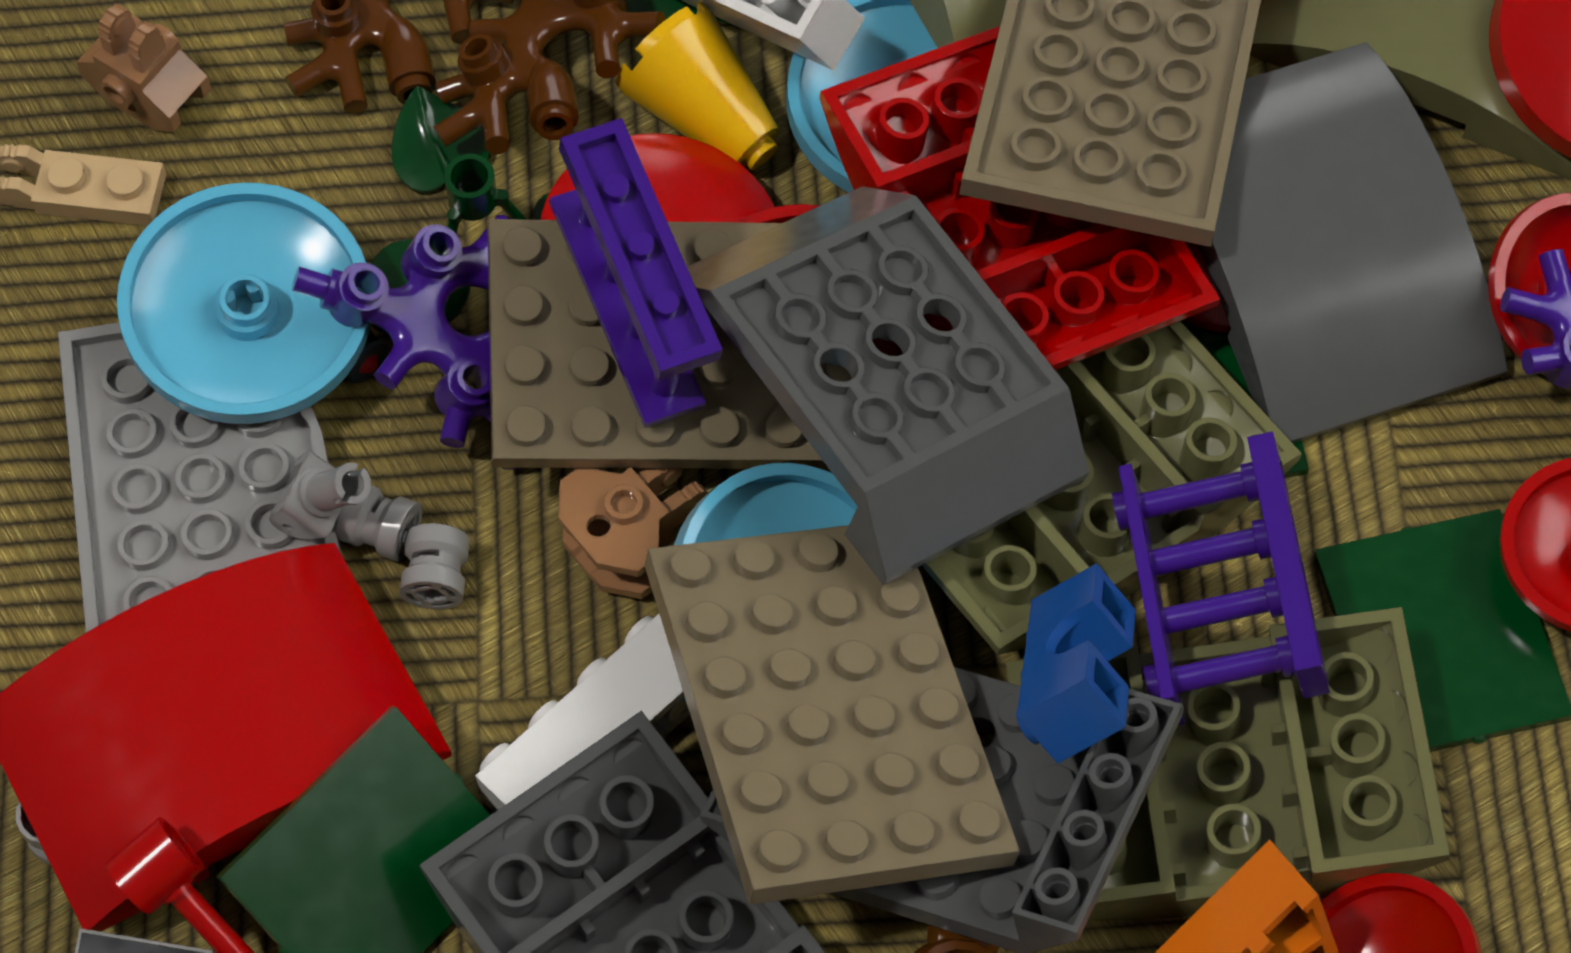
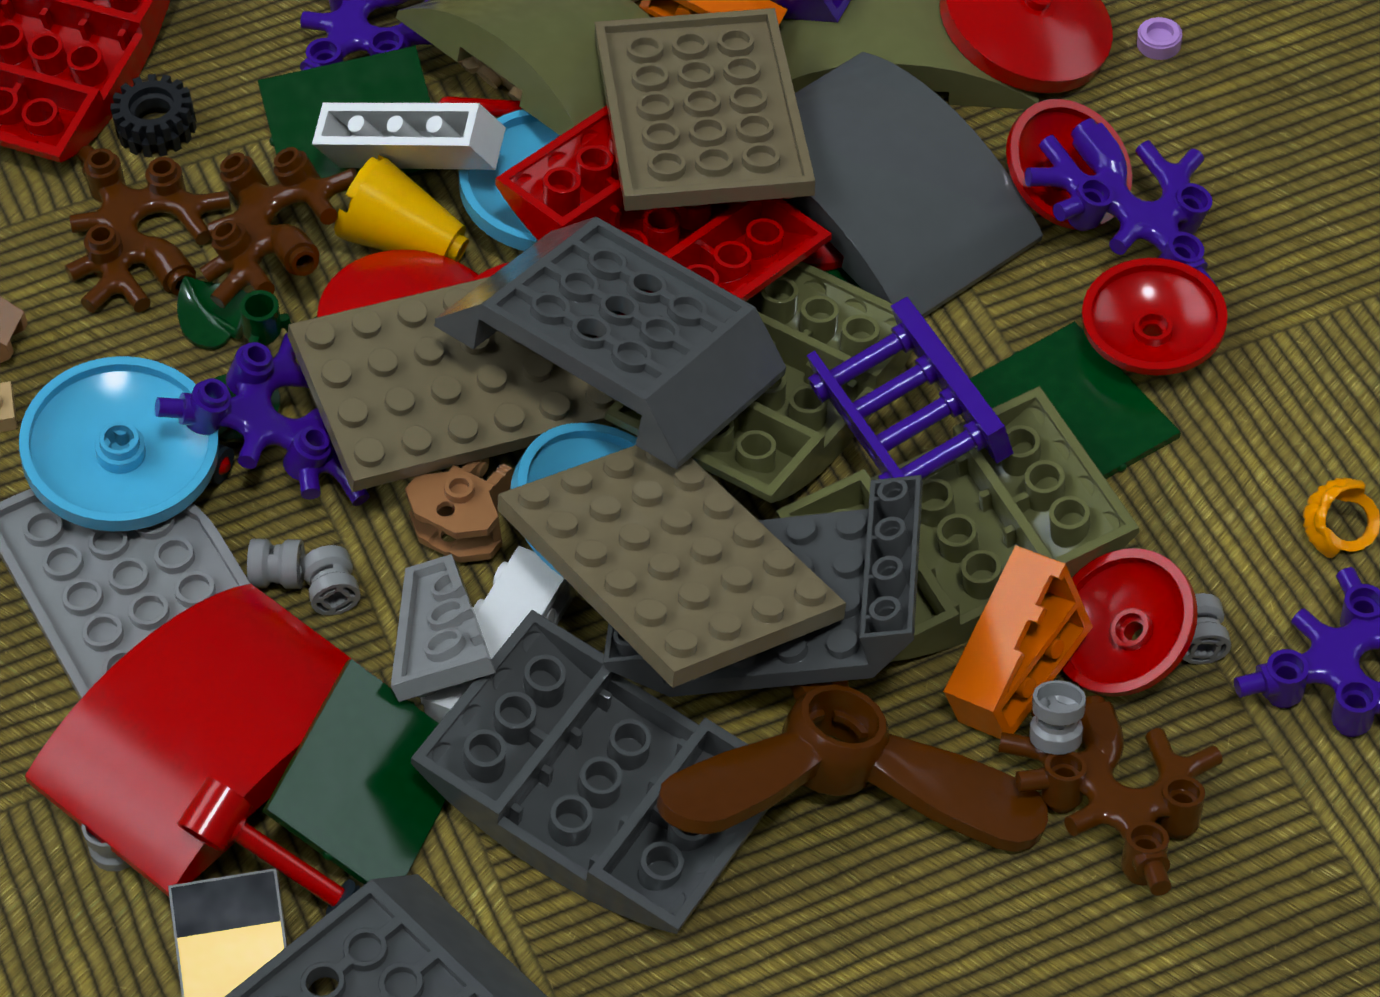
camera: 20 degrees left, 10 degrees down
light grey piece [269,450,371,539] -> none
dark purple fence [549,118,723,428] -> none
blue arch [1016,563,1136,764] -> none
none -> light grey wing [391,554,496,702]

